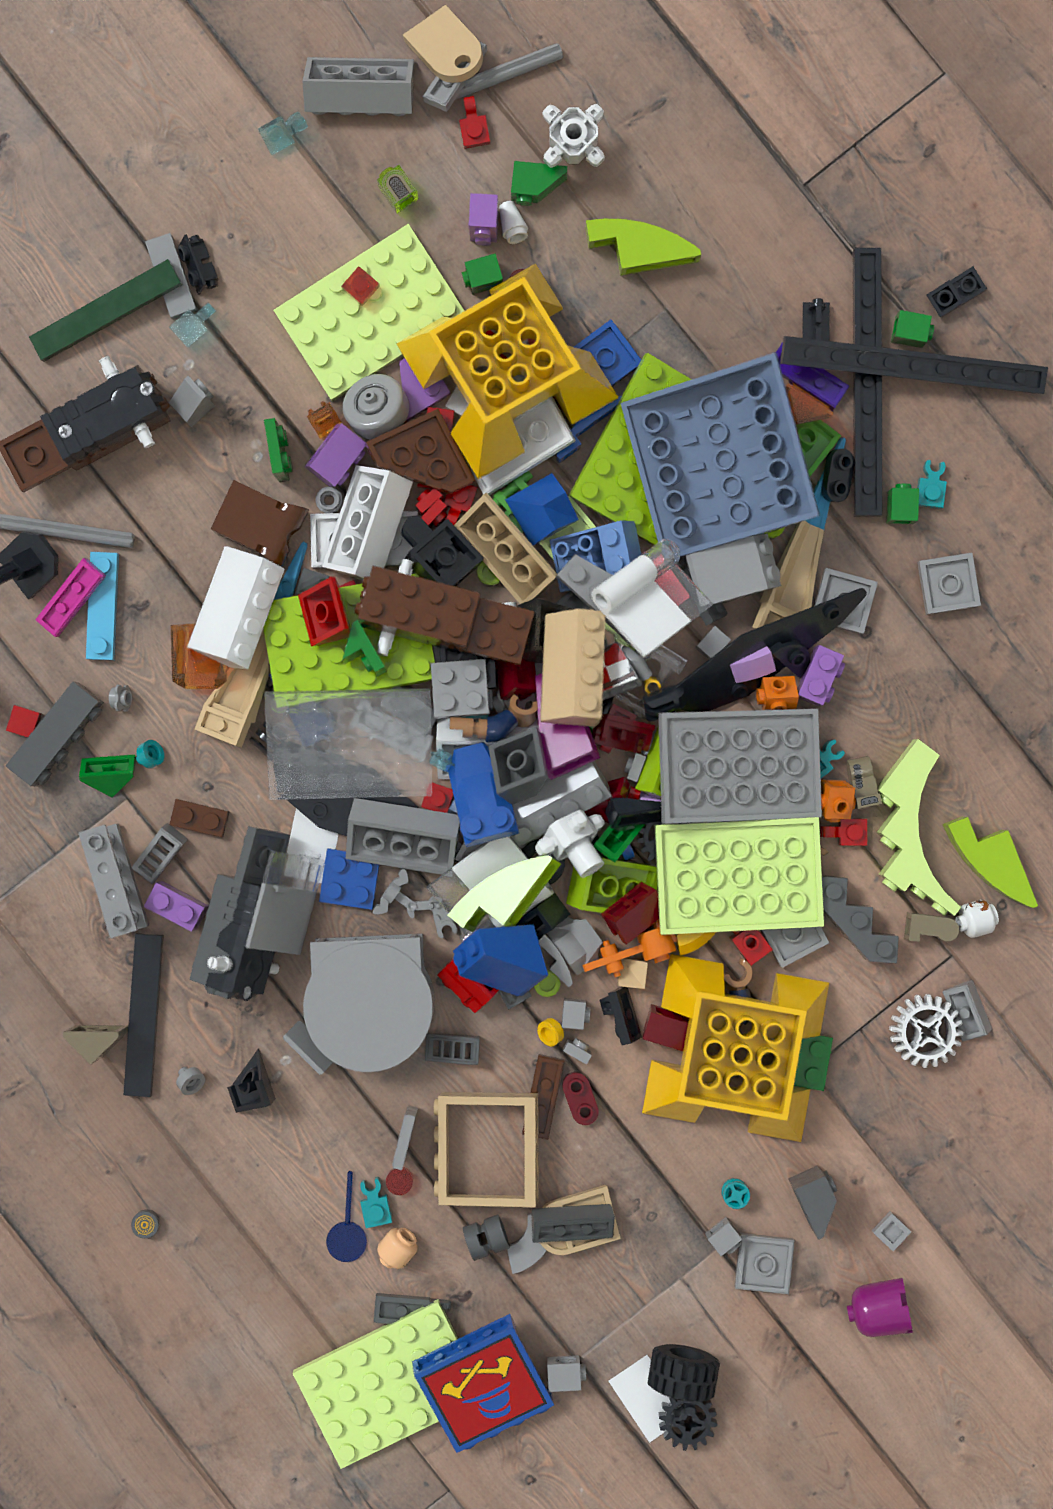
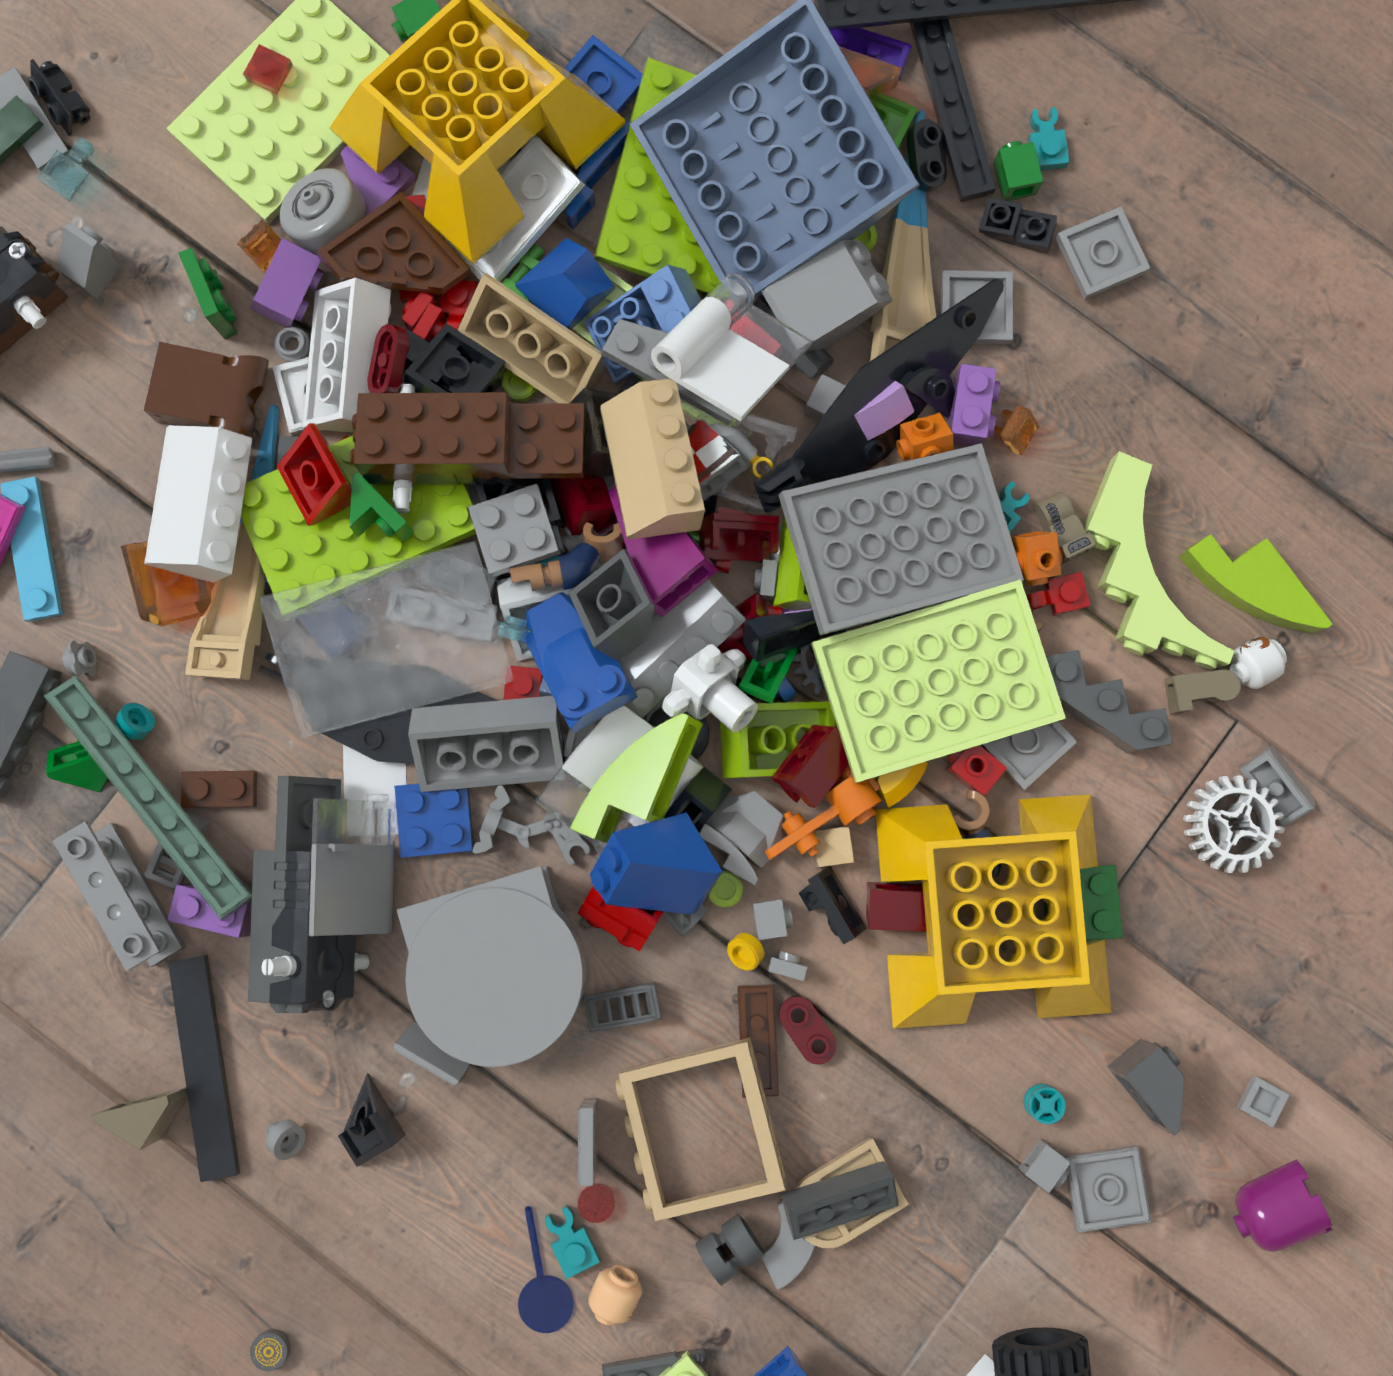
camera: 15 degrees left, 5 degrees down
none -> sand green tile [44,675,252,922]
none -> dark red plate [367,324,410,393]
none -> black slope [979,197,1057,253]
none -> clear orange tile [994,405,1040,456]

